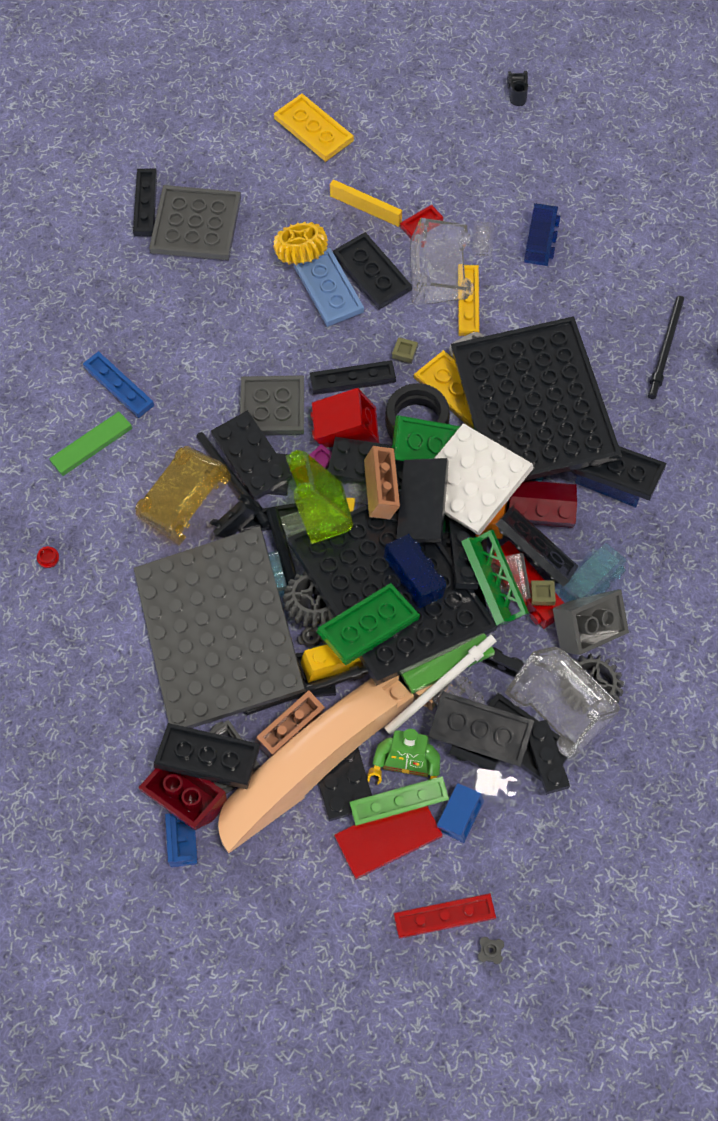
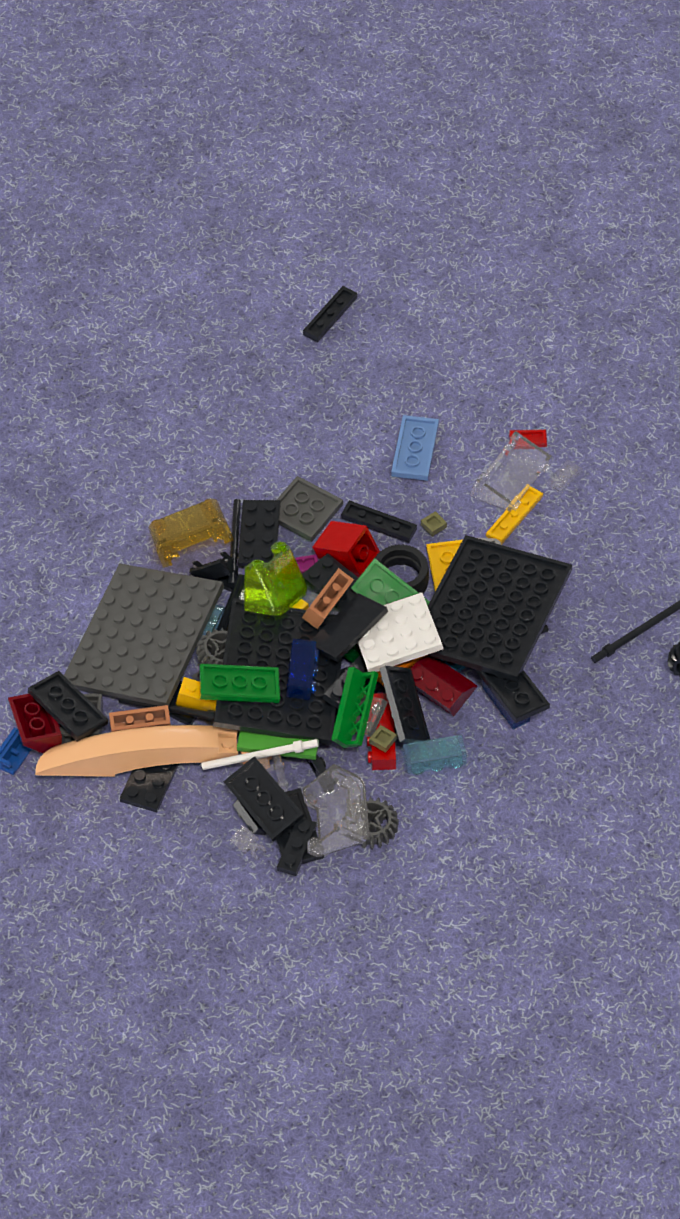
camera: 35 degrees right, 10 degrees down
red plate [37,546,59,568] -> none
bright green tile [49,411,132,476] -> none
blue plate [83,351,154,418] -> none
dark grey plate [149,185,241,260] -> none
yellow gear [273,221,328,265] -> none
yellow plate [274,93,354,162] -> none
yellow tile [330,180,402,227] -> none
black plate [333,232,412,309] -> none
red tile [334,806,443,880] -> none
bright green tile [349,776,449,826] -> none
bright green torso [367,729,440,785] -> none
red tile [394,893,496,939] -> none
blue hinge [437,783,484,843] -> none
dark grey plate [478,937,504,964] -> none
clear blue brick [524,203,561,266] -> none
dark grey slope [553,589,629,655] -> none

